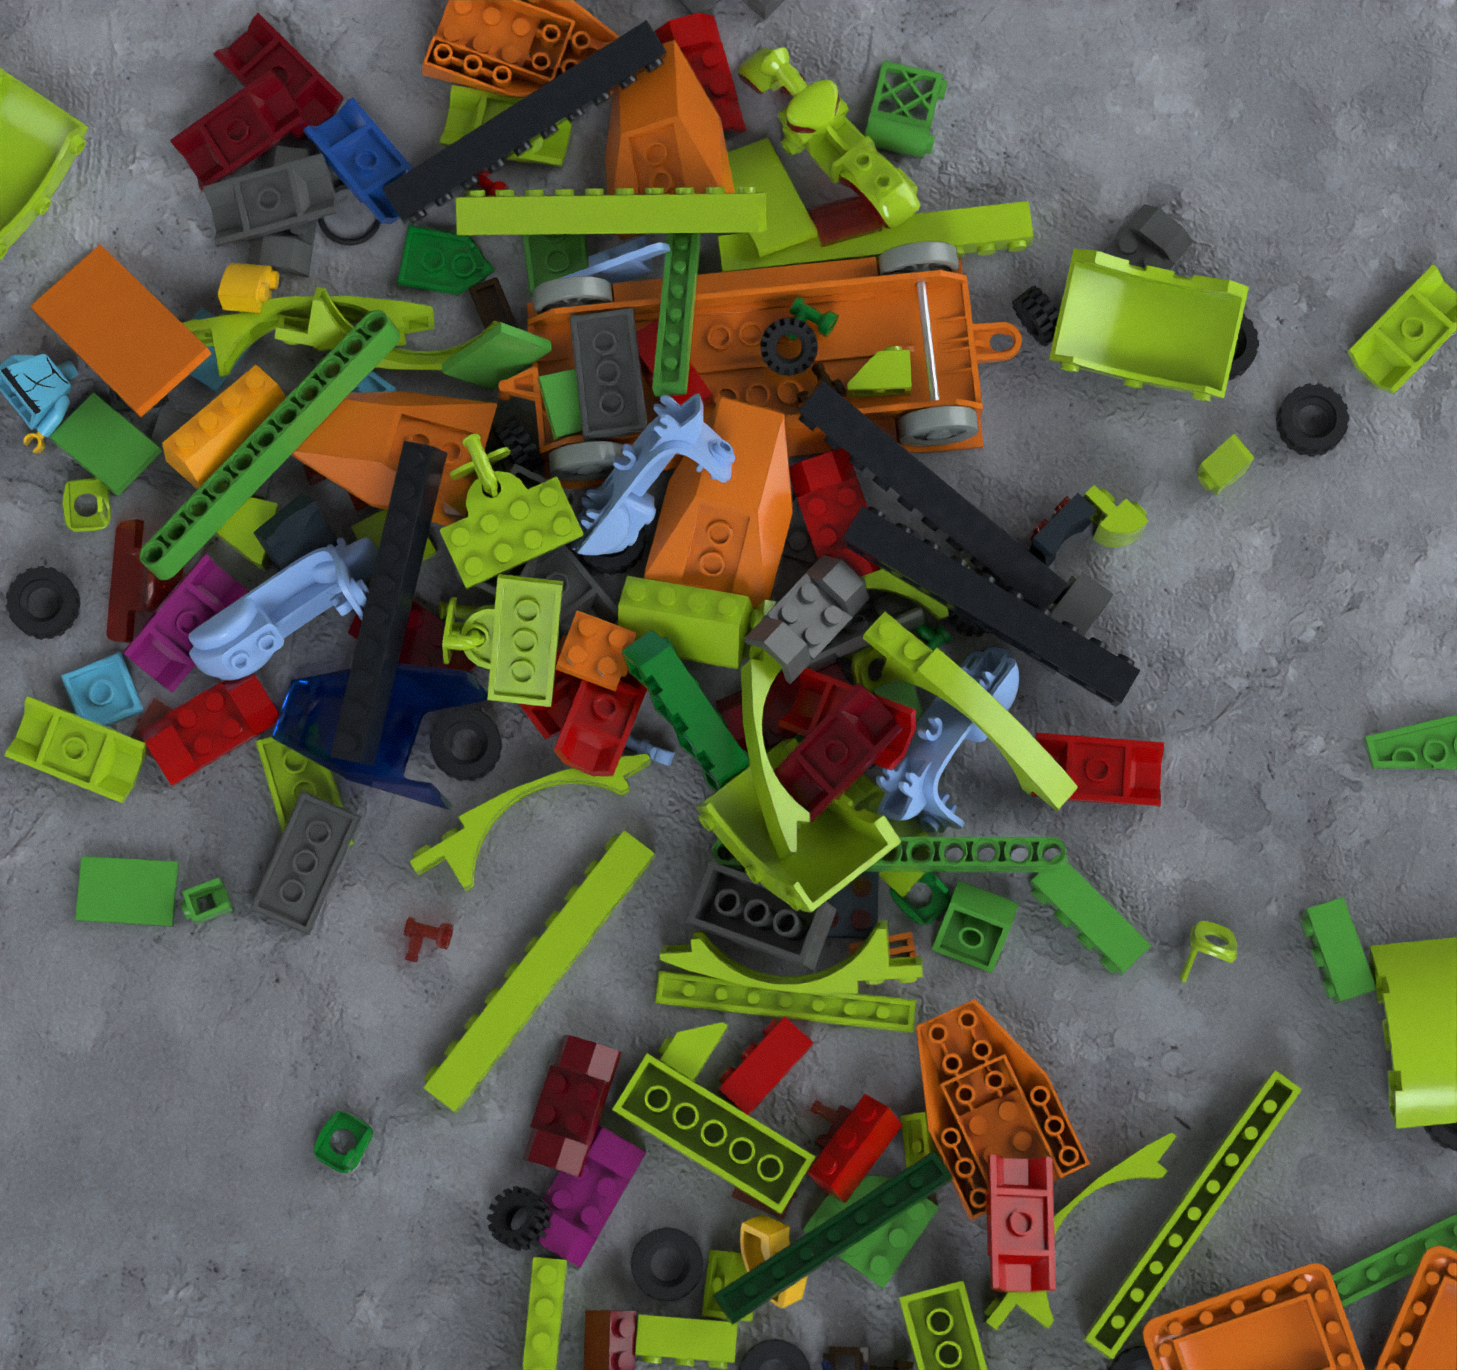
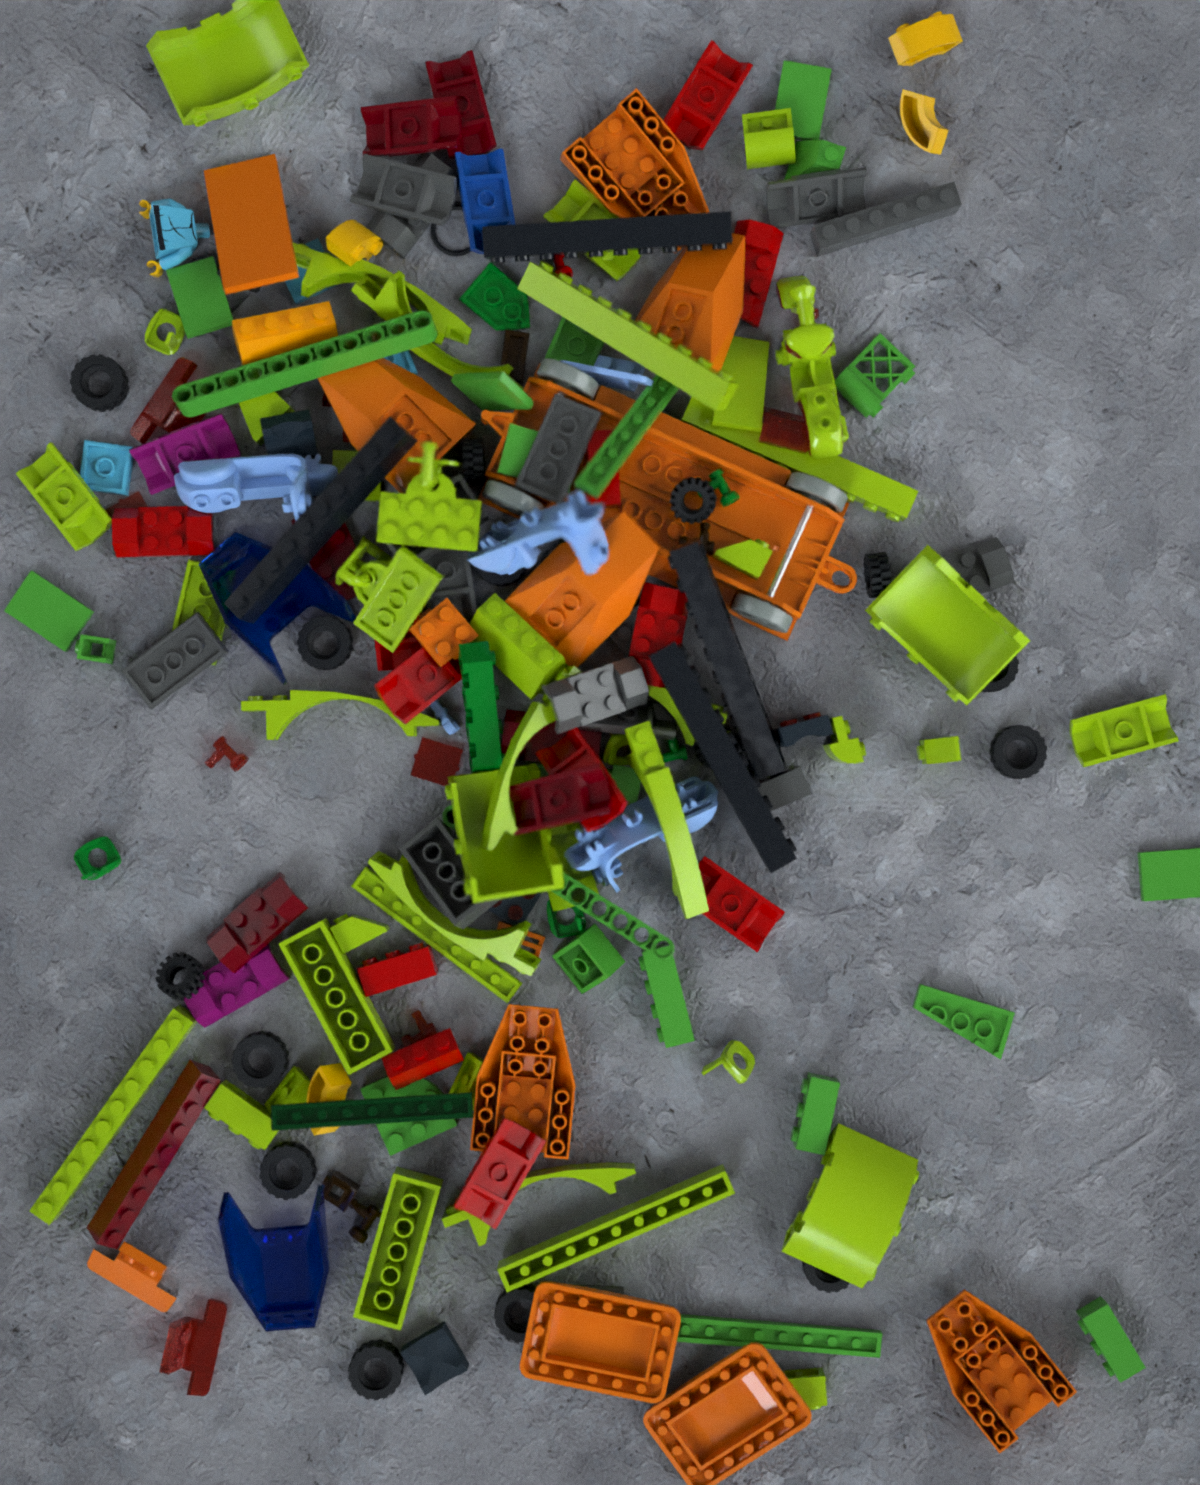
camera: 30 degrees right, 10 degrees up
lime brick [423,830,655,1114] -> none
none -> clear red piece [410,737,463,786]

